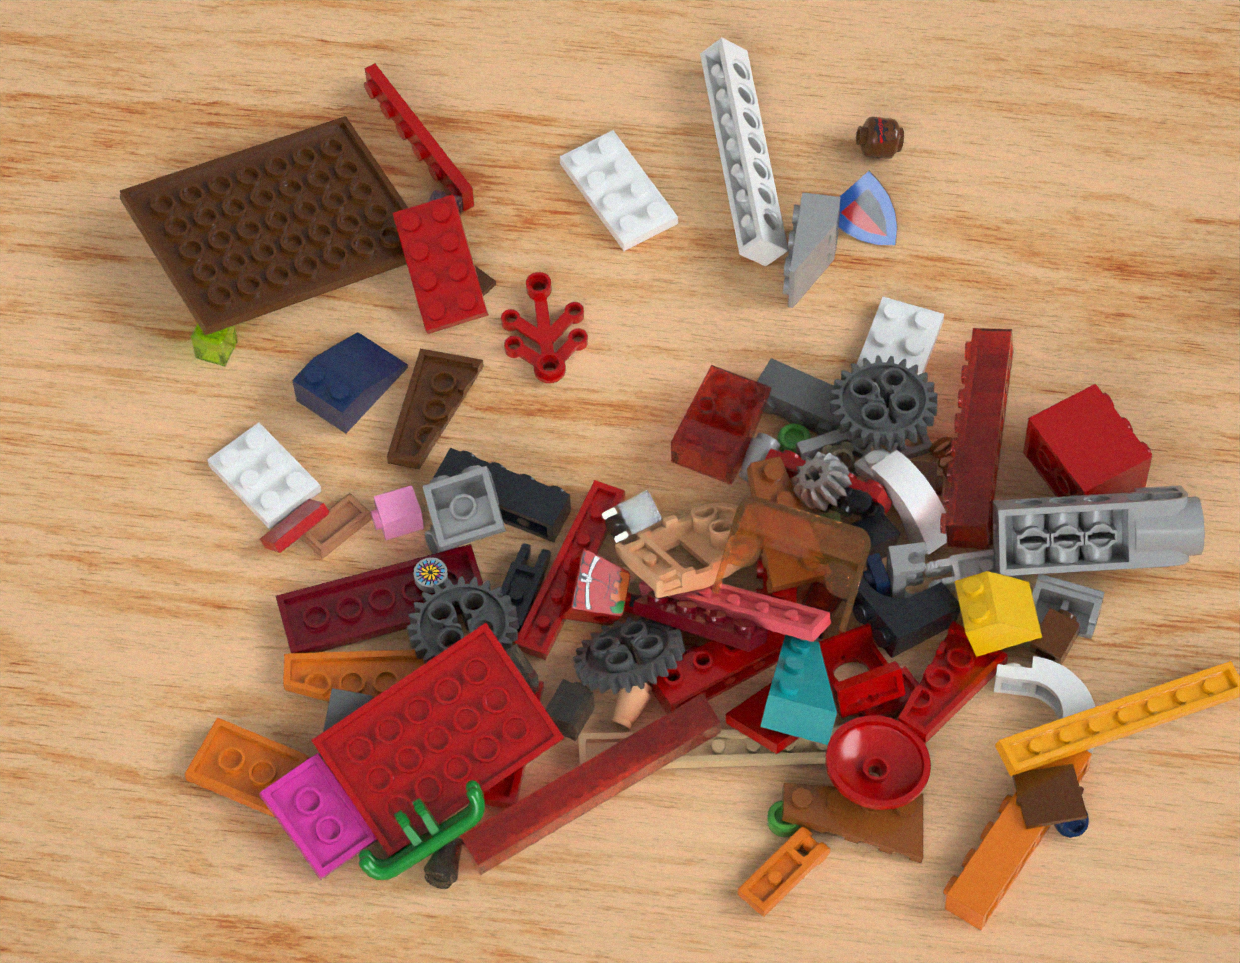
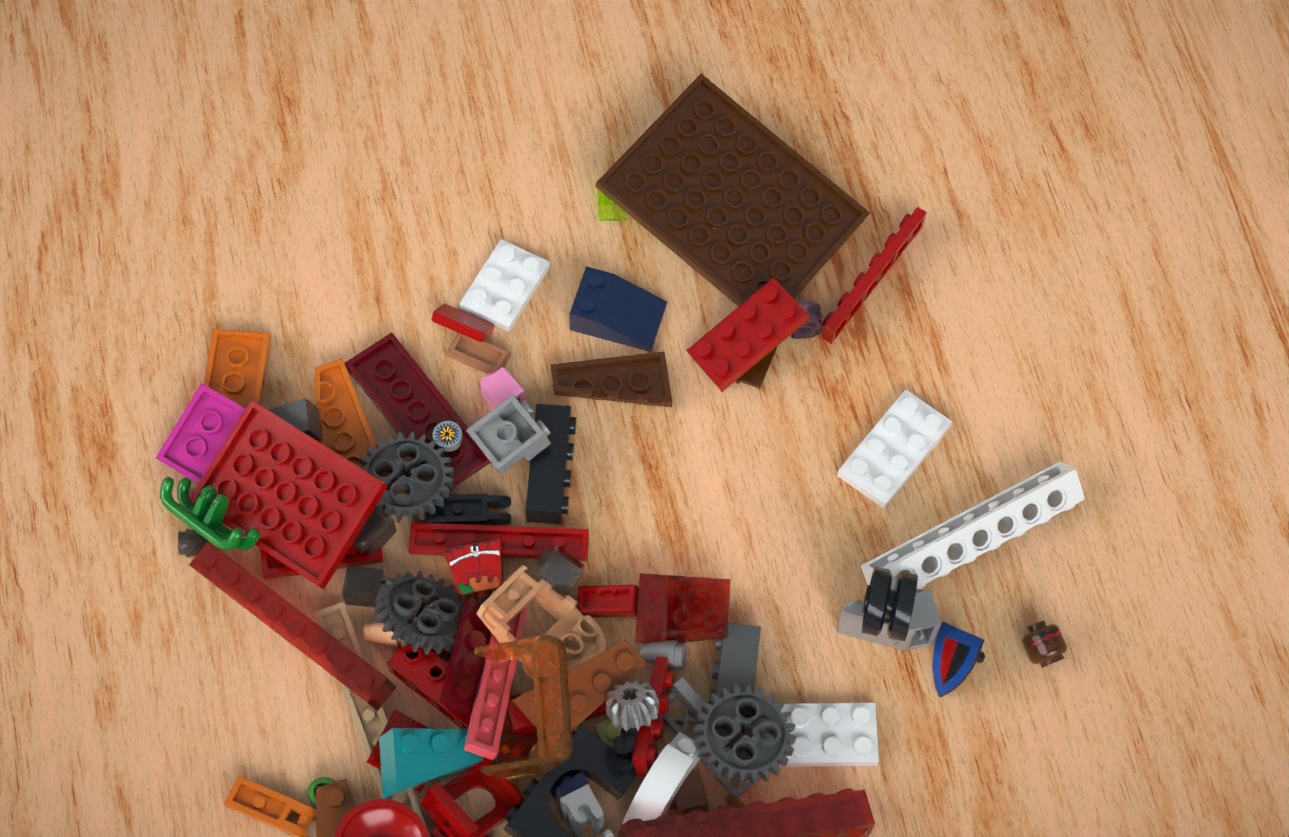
camera: 65 degrees right, 5 degrees up
red plant [501,272,588,383] -> none
bright green tile [778,423,811,453] -> none
dark tan plate [821,441,855,472] -> none
none -> red plate [577,584,639,618]
none -> black wheel [861,566,918,642]

